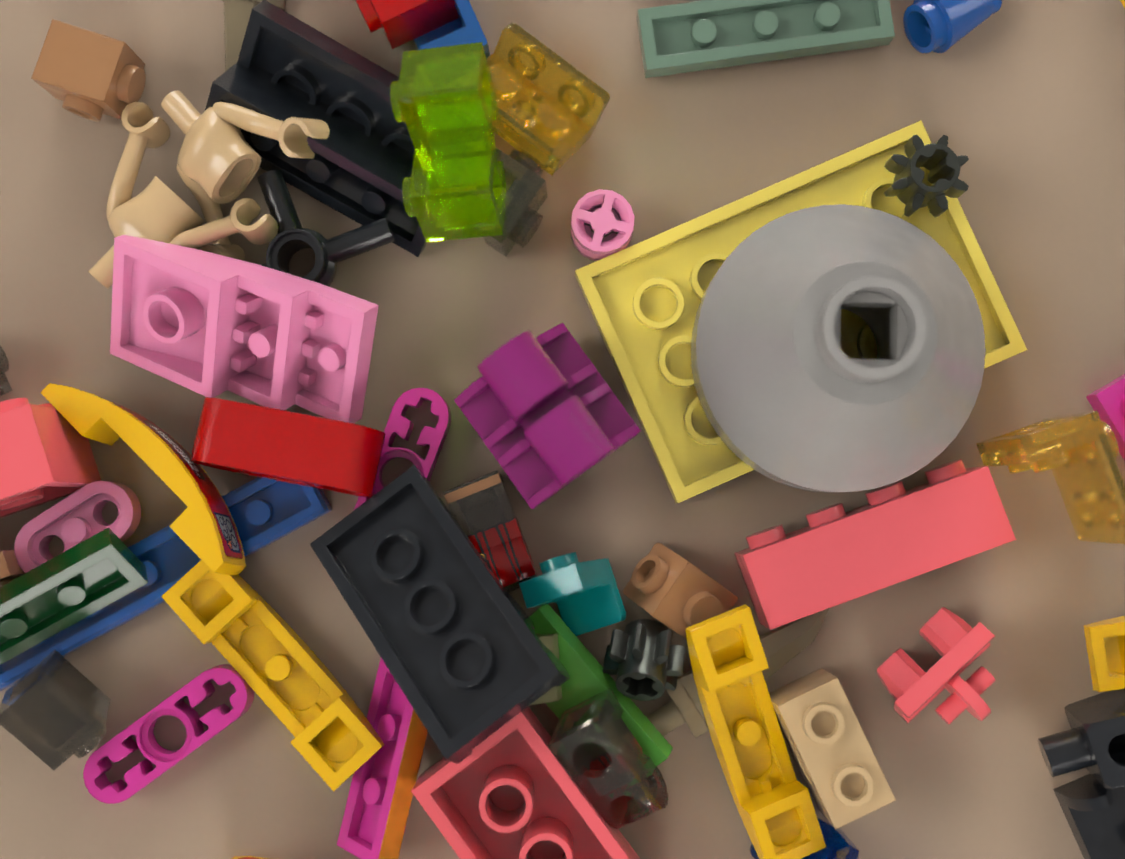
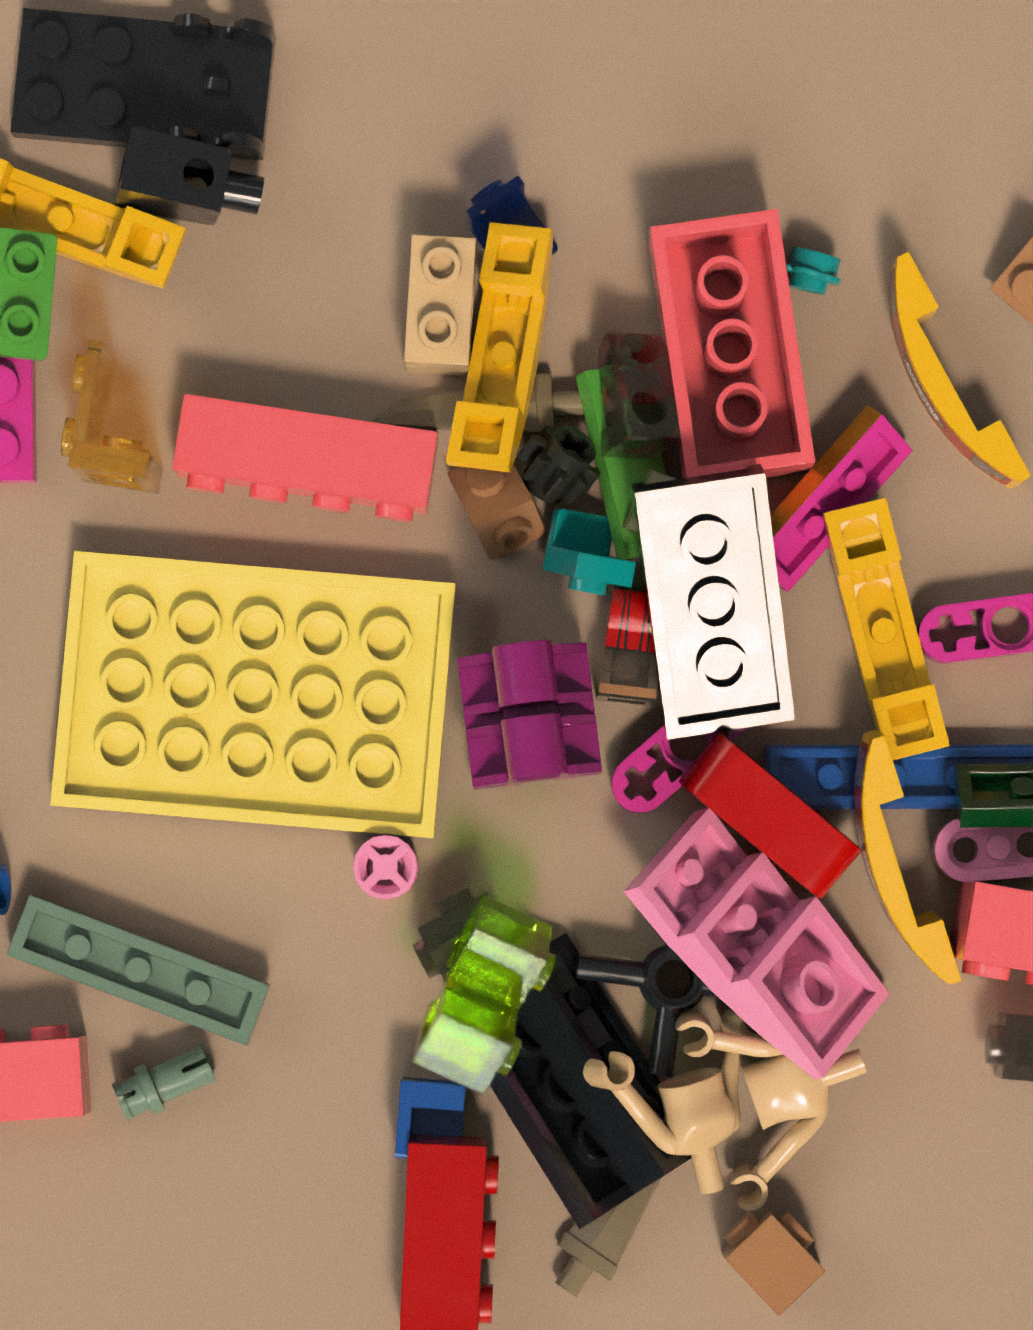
camera: 150 degrees left, 0 degrees up
clear yellow bracket [452,22,610,176] -> none
light grey cone [691,204,986,493] -> none
coral hips [876,607,996,725] -> none
pearl dark grey gear [884,134,969,217] -> none

